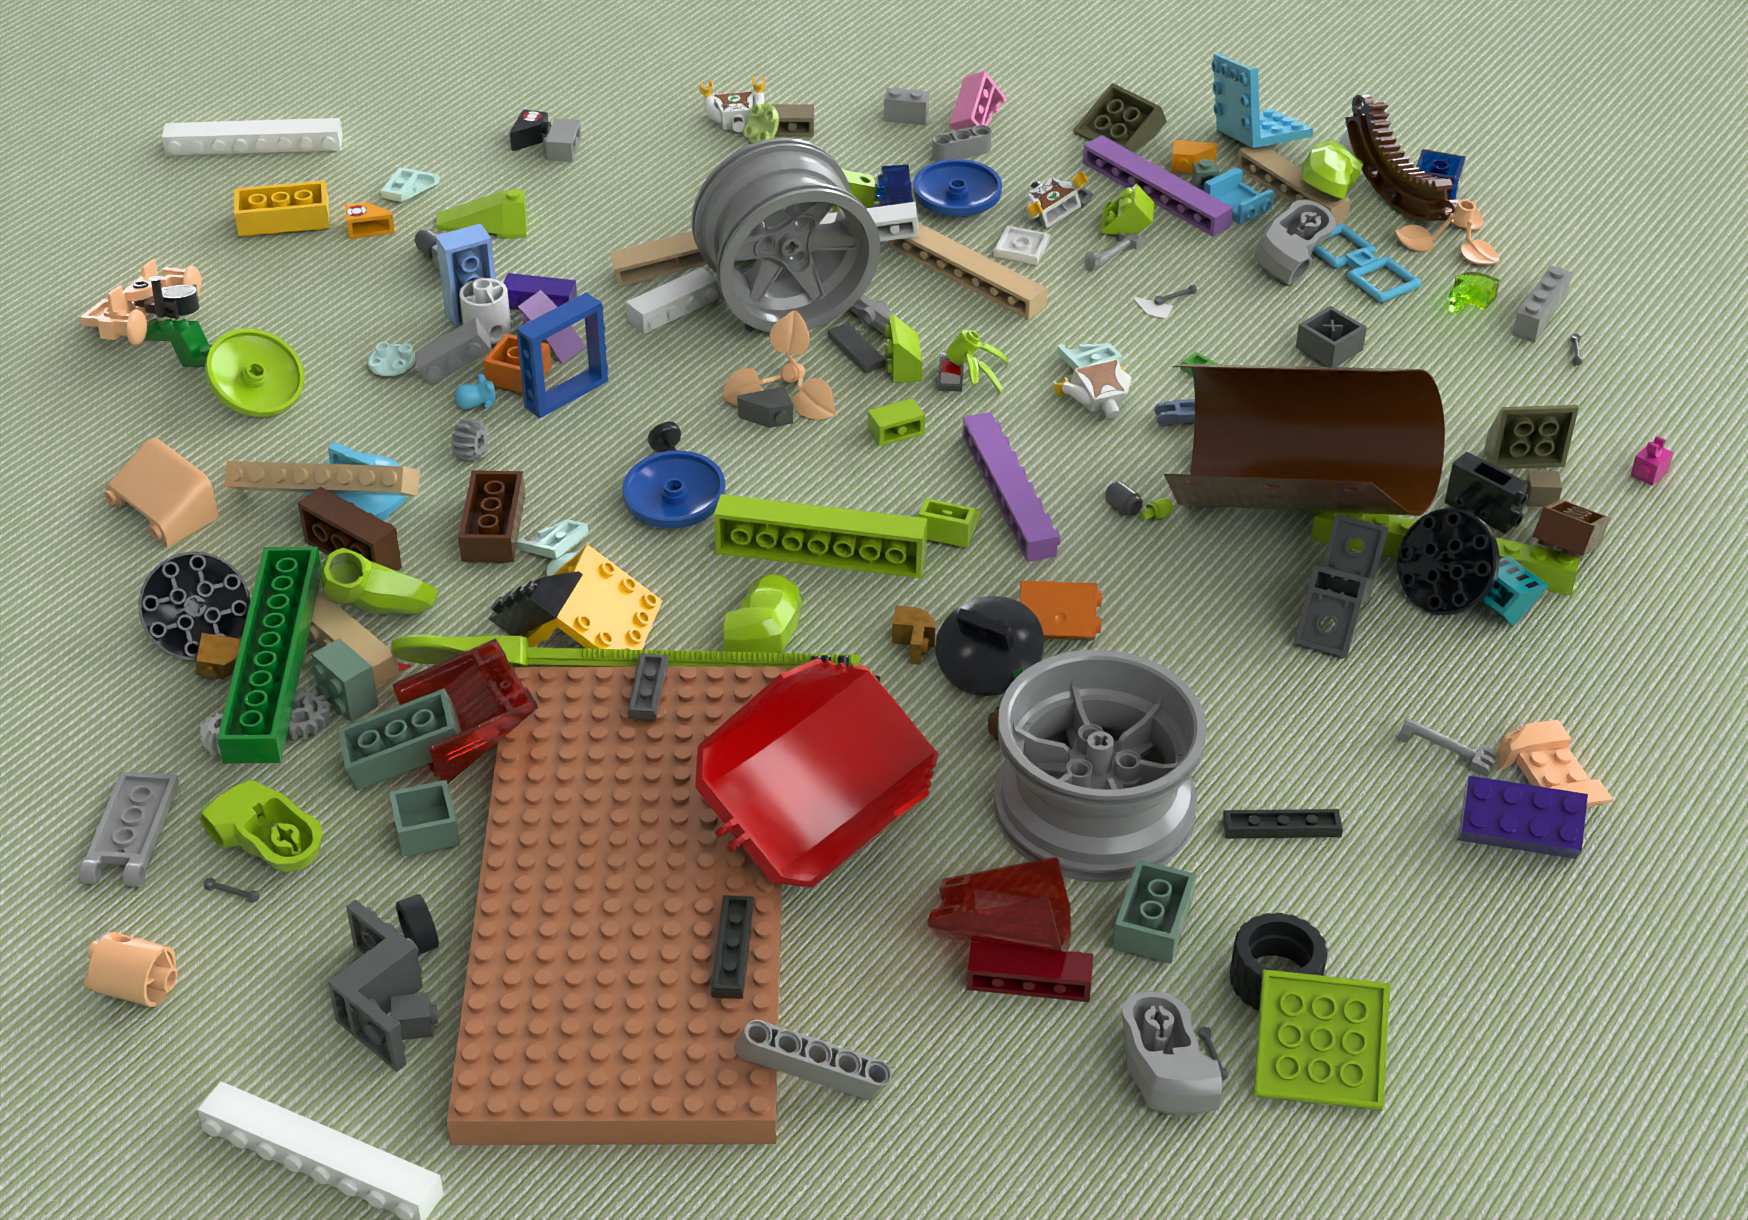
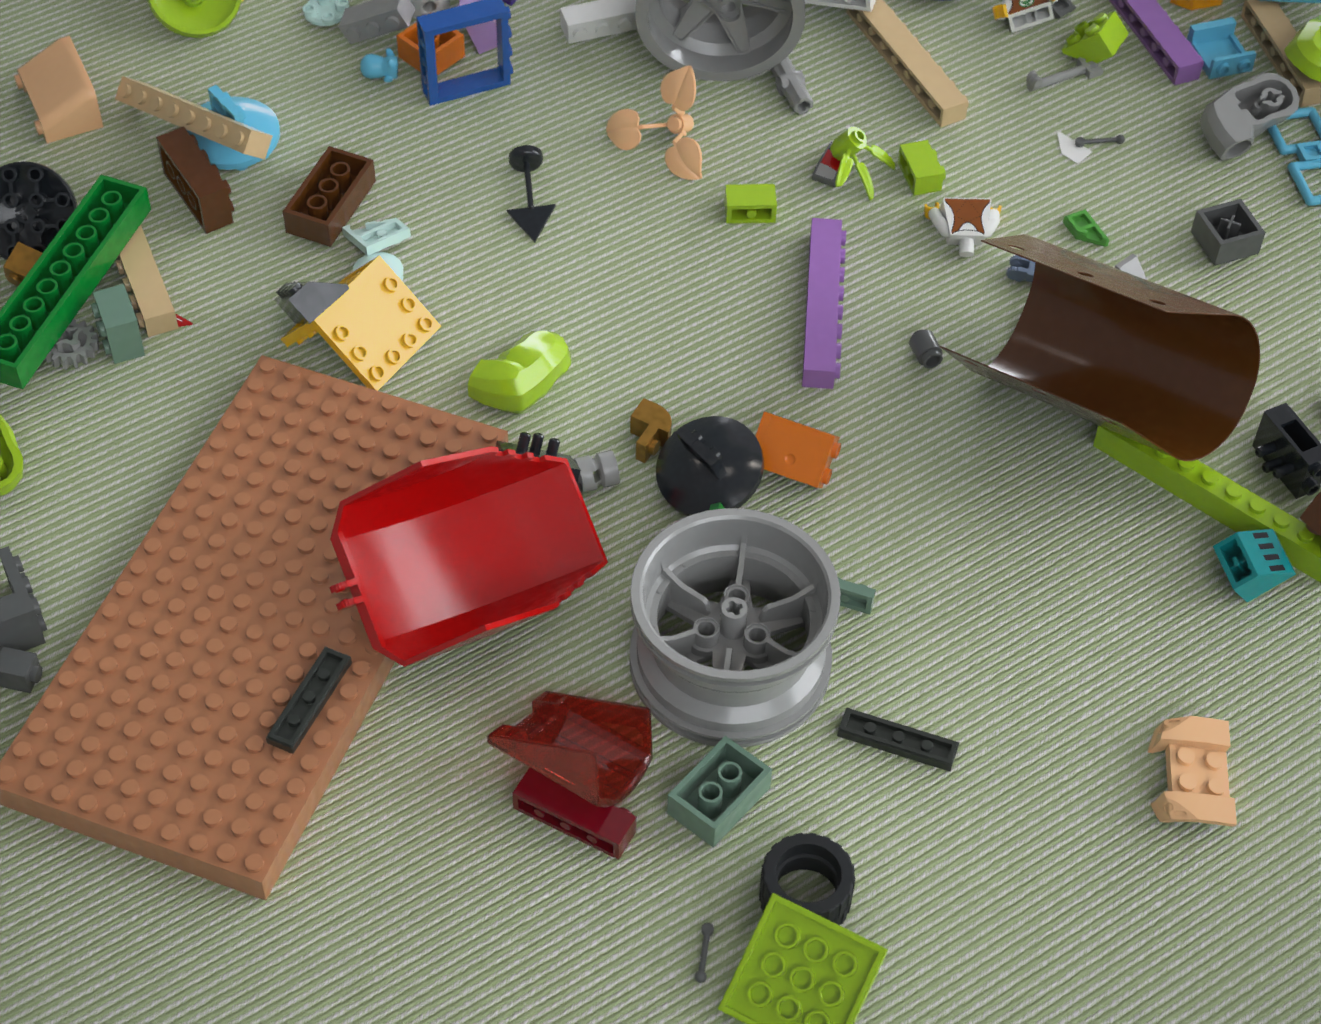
camera: 20 degrees right, 10 degrees up
lime piece [320,548,439,615] -> none
sand green brick [338,688,466,790] -> none
sand green piece [389,780,460,857] -> none
lime piece [391,635,860,671] -> none
clear red windscreen [392,639,538,784] -> none
black tyre [396,894,439,955] -> none
light grey gear [451,419,489,461] -> none
blue dish [623,450,726,528] -> none
dark grey tile [628,653,669,721] -> none
lime brick [714,494,927,579] -> none
light grey beam [734,1020,892,1100] -> none
dark grey slope [737,387,793,428] -> none
dark grey tile [828,323,886,373] -> none
lime slope [884,315,922,383] -> none
lime slope [918,498,982,548] -> none
white tile [993,226,1050,265] -> none
light aqua wing [1057,343,1123,370] -> none
light grey piece [1122,991,1222,1116] -> none
lime cylinder [1139,497,1173,521] -> none
sand green brick [1190,159,1219,191] -> none
dark grey bracket [1294,514,1389,657] -> none
black bracket [1397,508,1500,615] -> none
light grey hinge [1398,718,1498,776] -> none
dark purple brick [1458,776,1588,859] -> none
none -> light grey wheel [573,450,620,493]
none -> lime brick [897,140,946,196]

